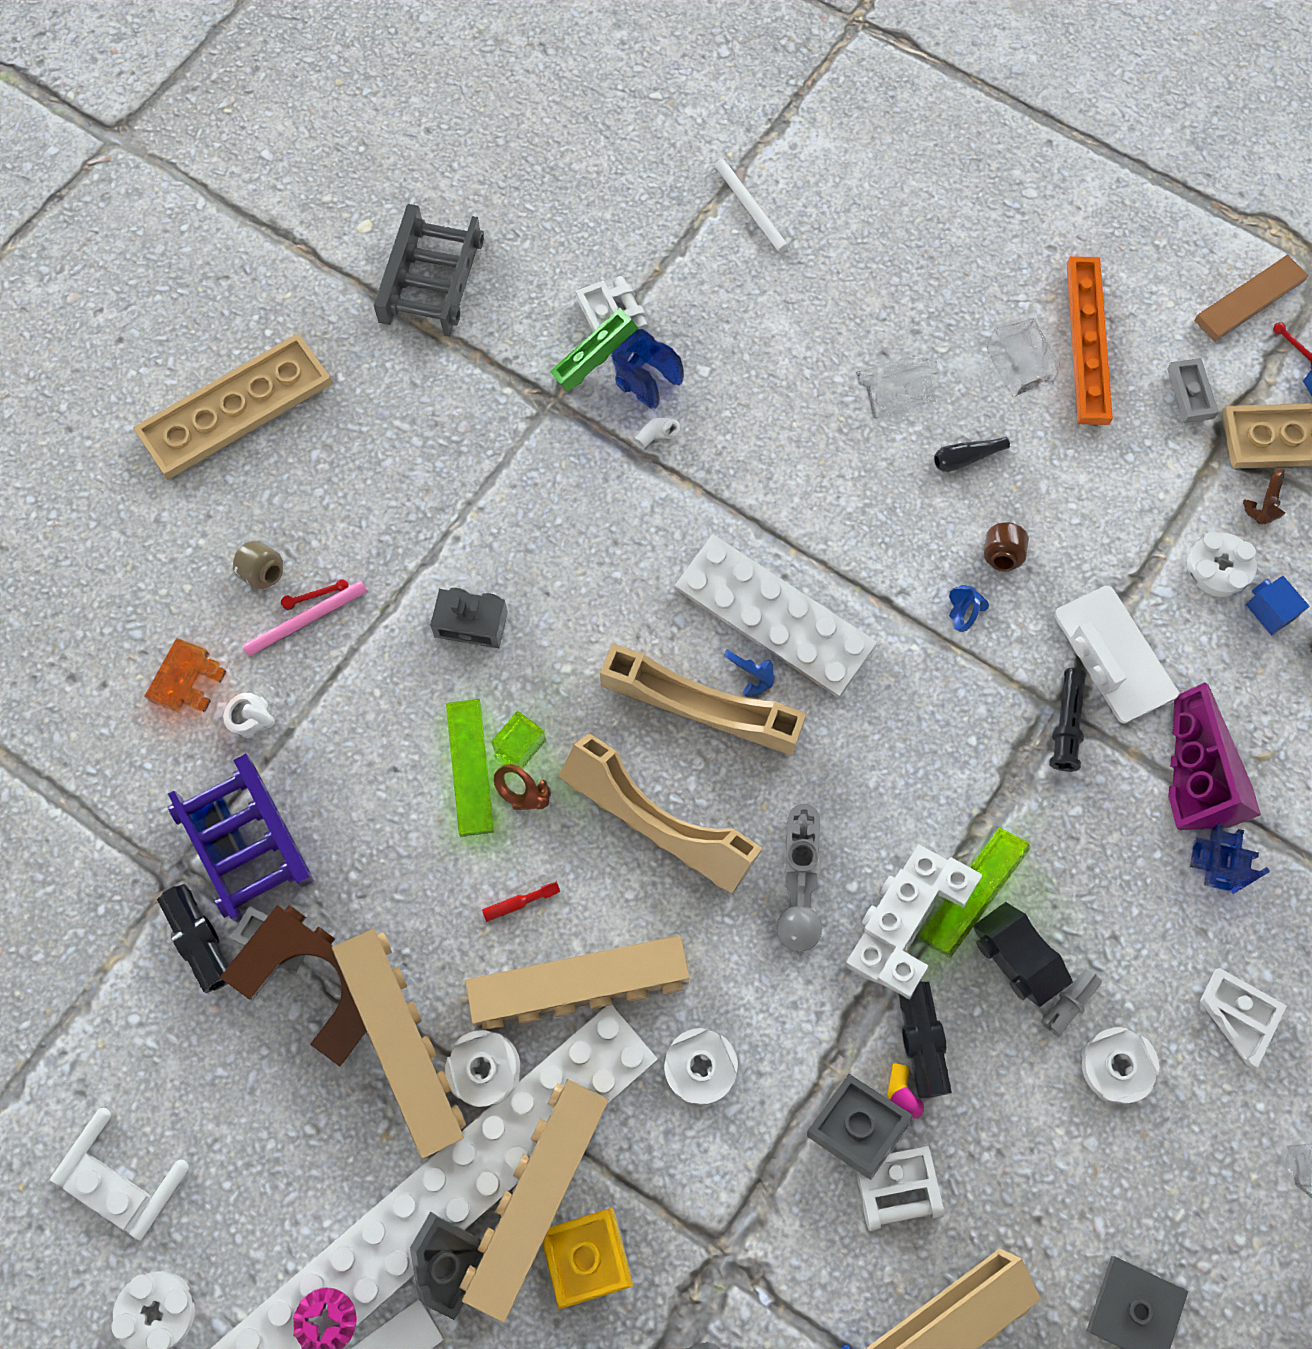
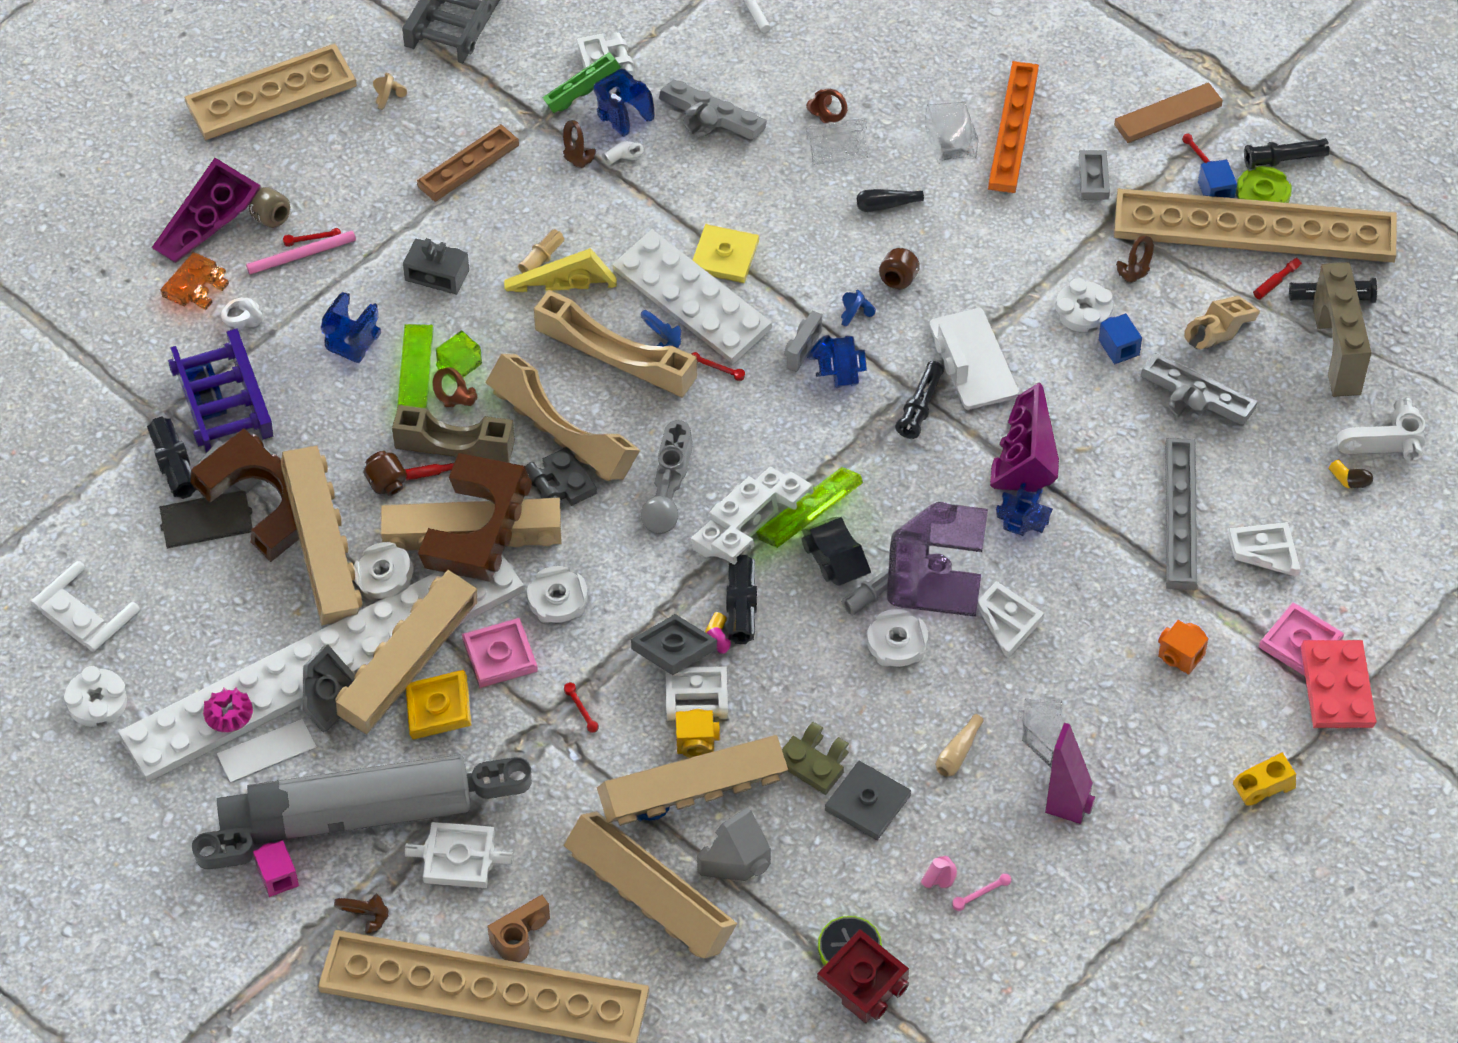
camera: 10 degrees right, 15 degrees down
none -> magenta wedge [152,158,261,263]
none -> clear smoke piece [159,490,253,549]
none -> clear blue piece [320,292,381,363]
none -> reddish brown head [363,451,407,496]
none -> tan piece [373,72,407,110]
none -> dark tan arch [392,405,515,463]
none -> medium nougat tile [417,124,519,202]
none -> reddish brown arch [418,453,532,582]
none -> bright pink tile [462,618,538,688]
none -> light yellow wing [504,248,617,292]
none -> tan axle [518,229,564,273]
none -> dark grey plate [525,447,597,509]
none -> reddish brown piece [563,120,596,168]
none -> red hinge [564,682,599,733]
none -> light grey plate [659,79,767,140]
none -> yellow brick [676,709,720,758]
none -> red hinge [691,352,745,381]
none -> light yellow plate [692,224,759,283]
none -> olive plate [782,721,849,795]
none -> light grey plate [784,310,823,372]
none -> copper piece [806,88,848,123]
none -> clear blue piece [807,335,867,388]
none -> clear purple windscreen [887,502,988,617]
none -> tan piece [935,714,984,777]

